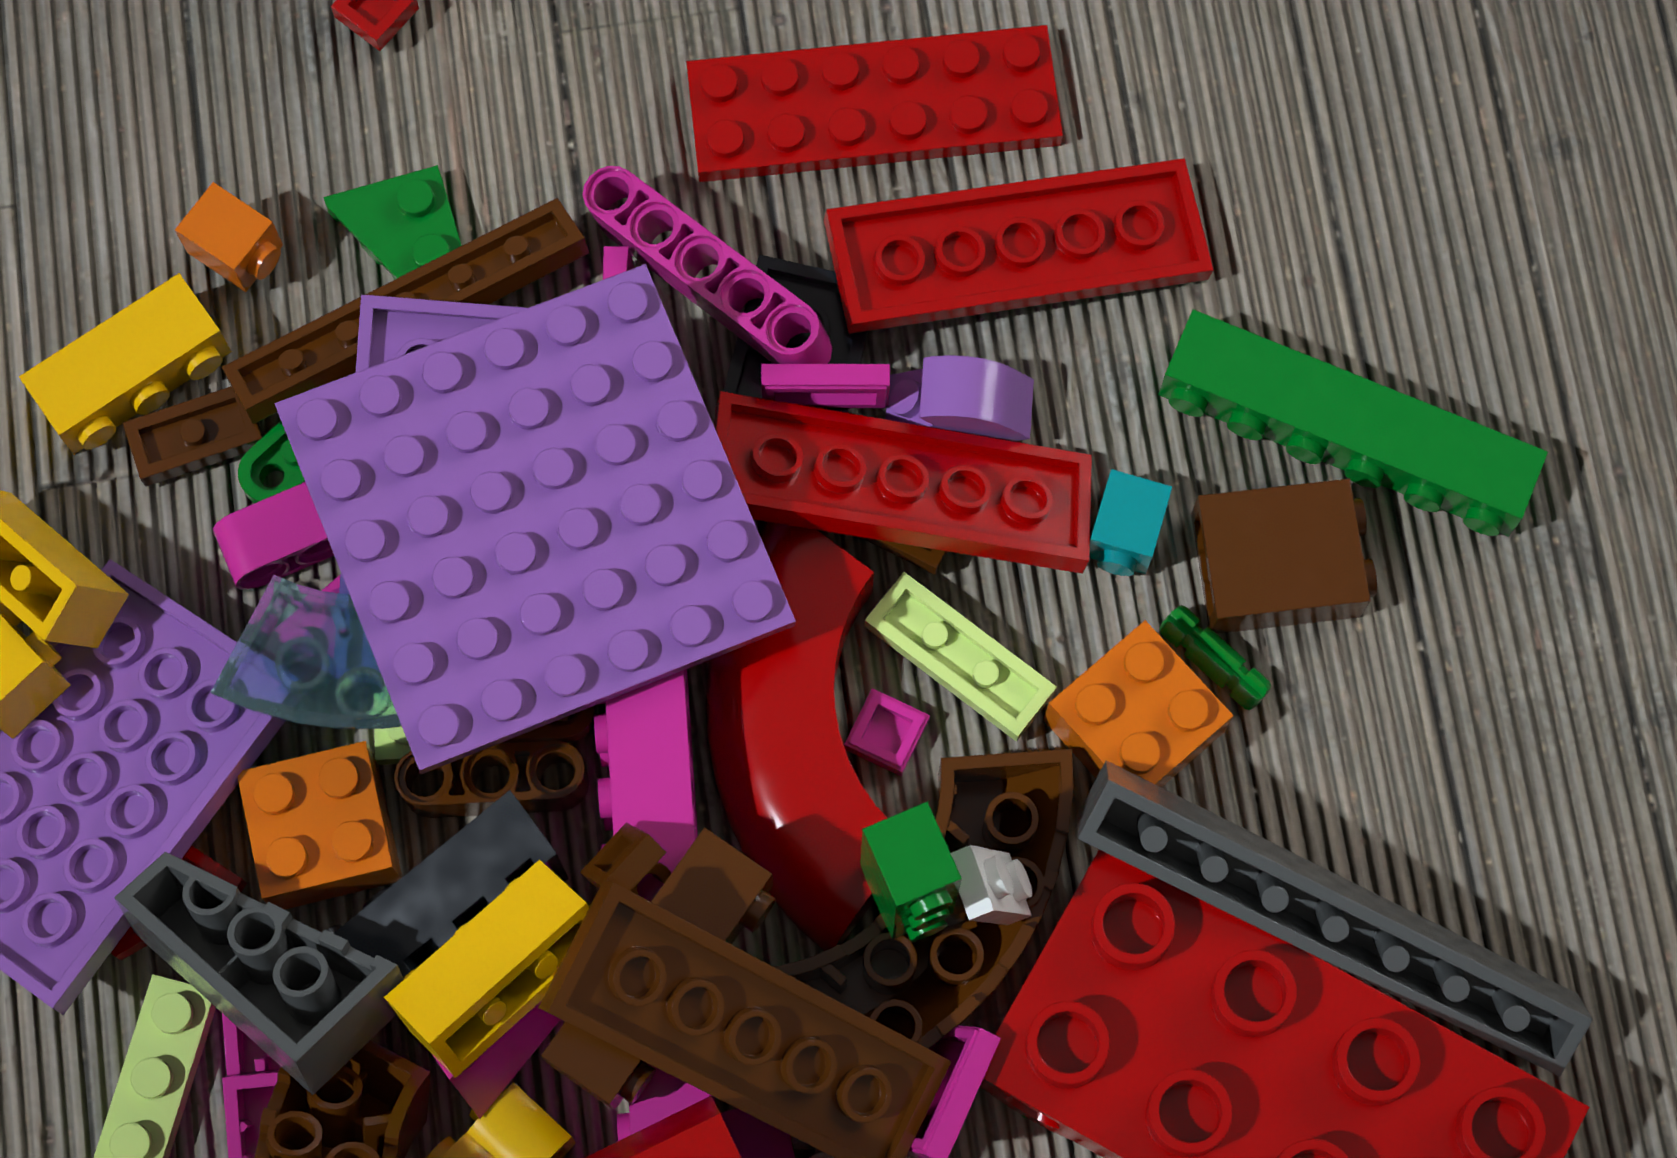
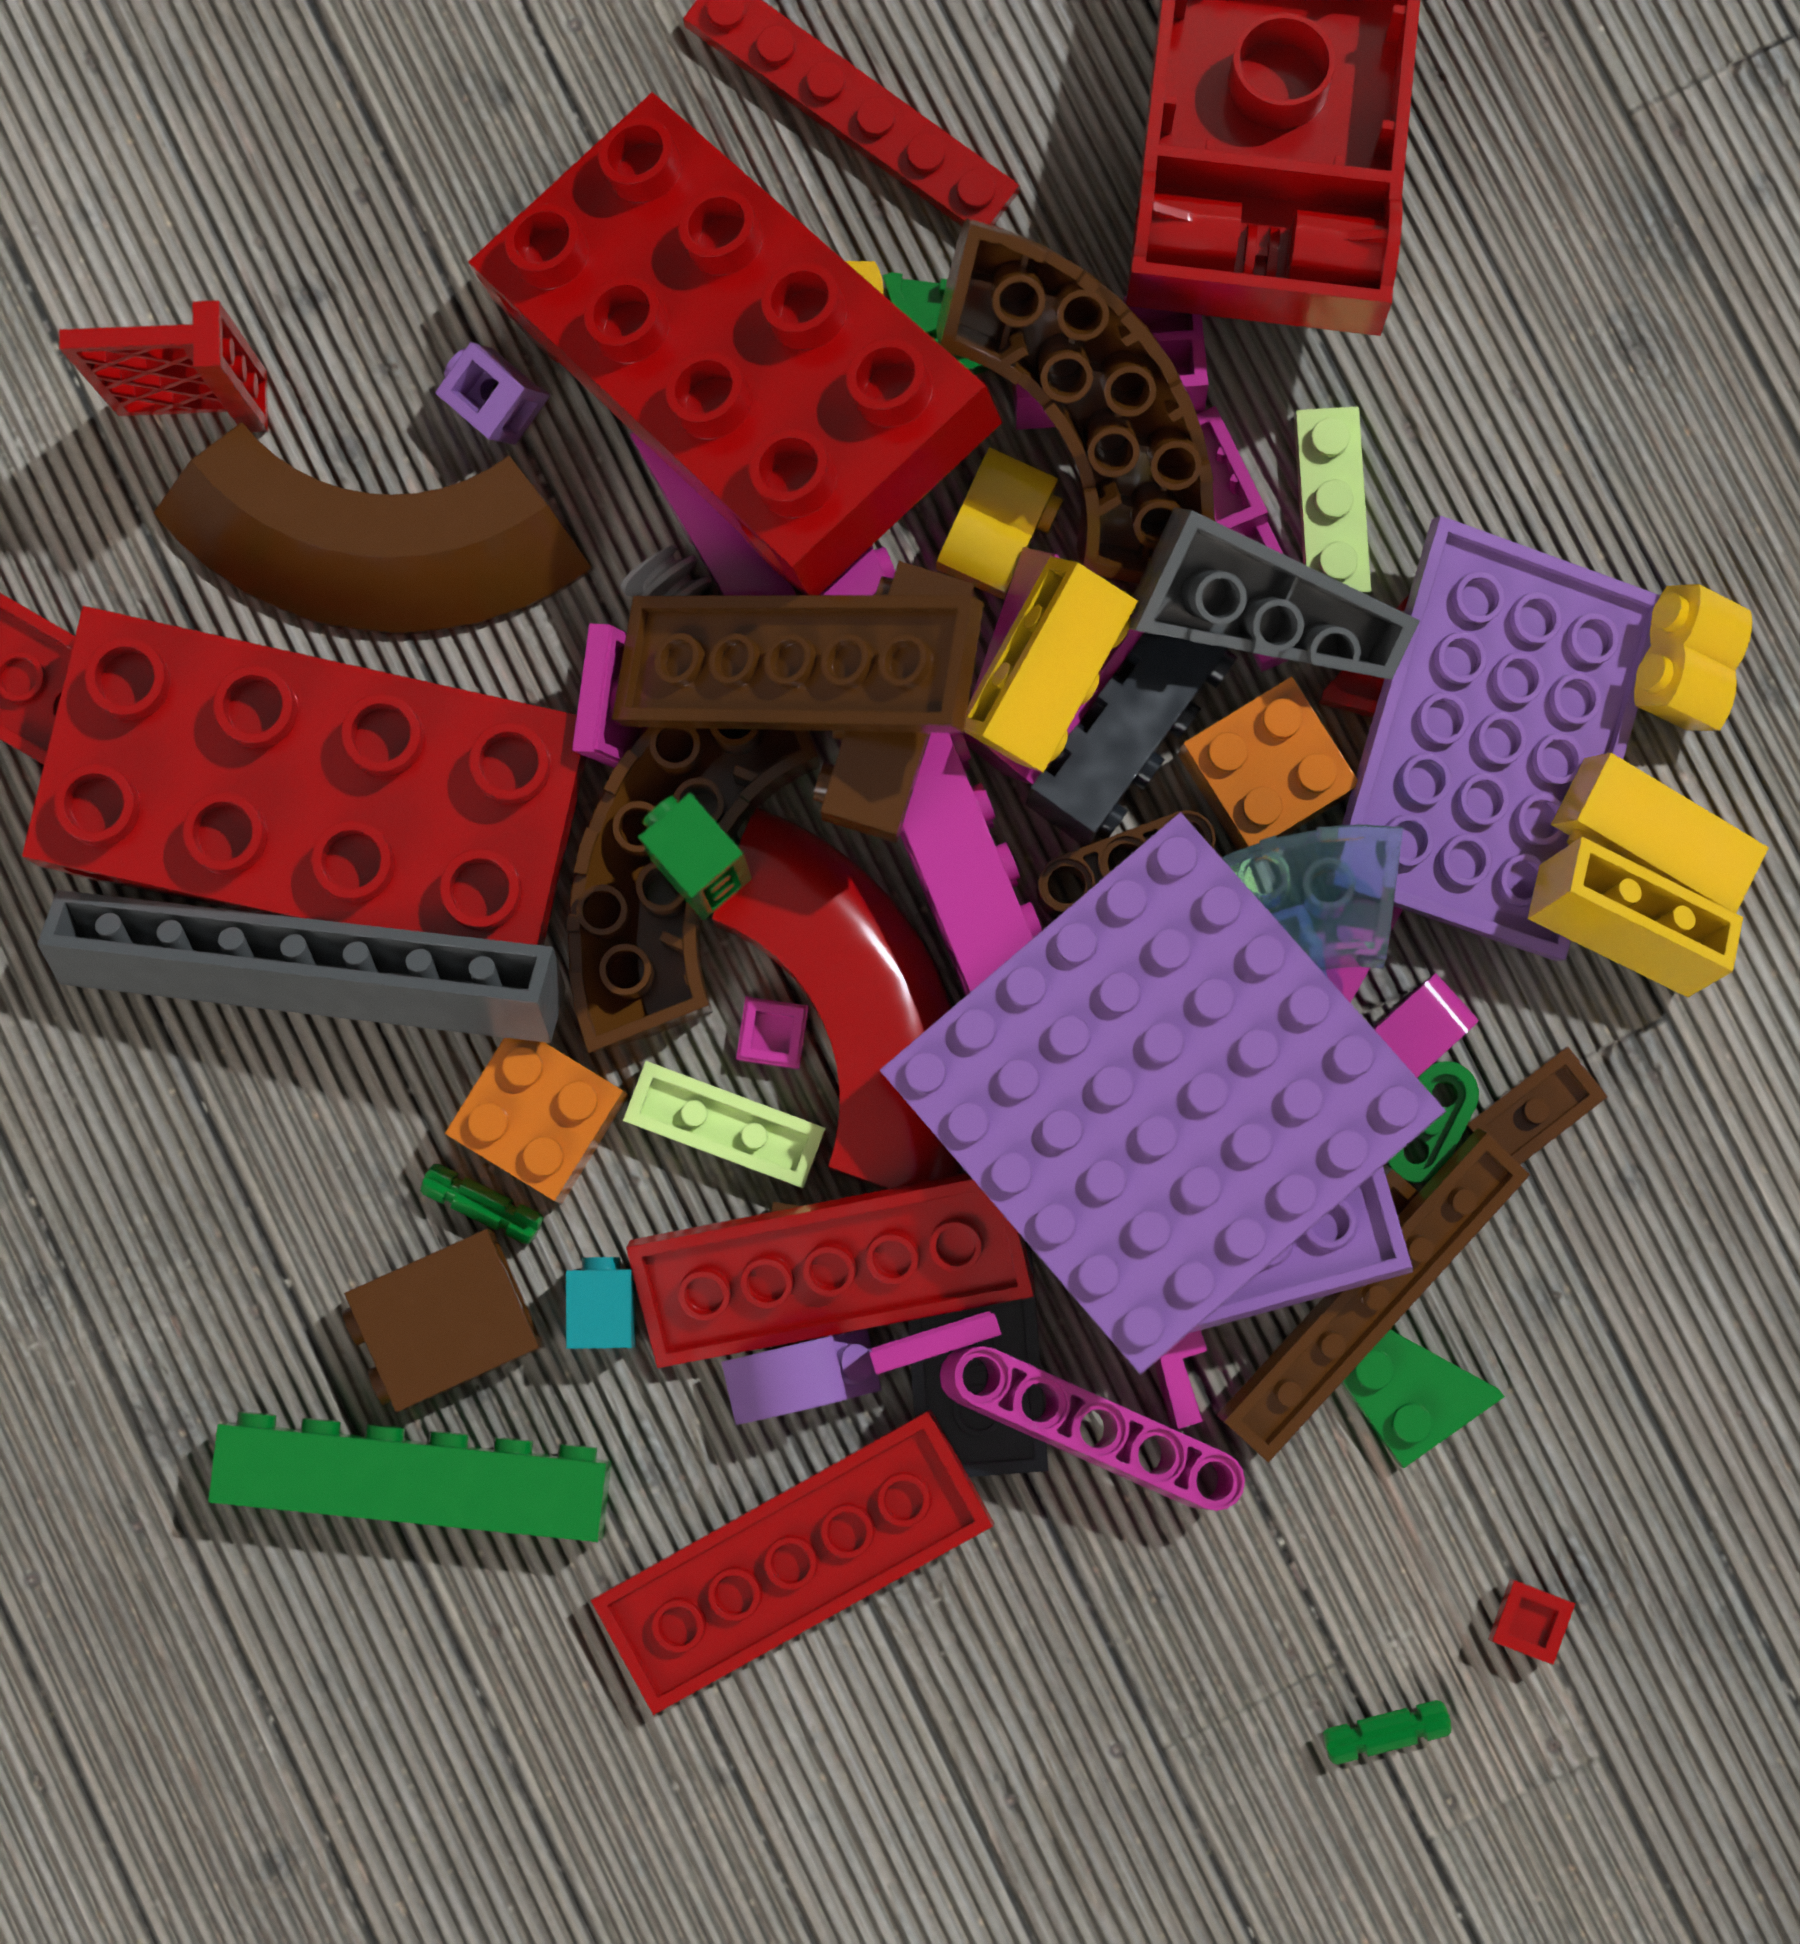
camera: 165 degrees right, 10 degrees up
yellow brick [19,273,232,455] -> none
orange brick [175,182,283,292] -> none
reddish brown tile [580,822,671,895] -> none
red plate [686,25,1063,182] -> none
white plate [951,845,1032,925] -> none

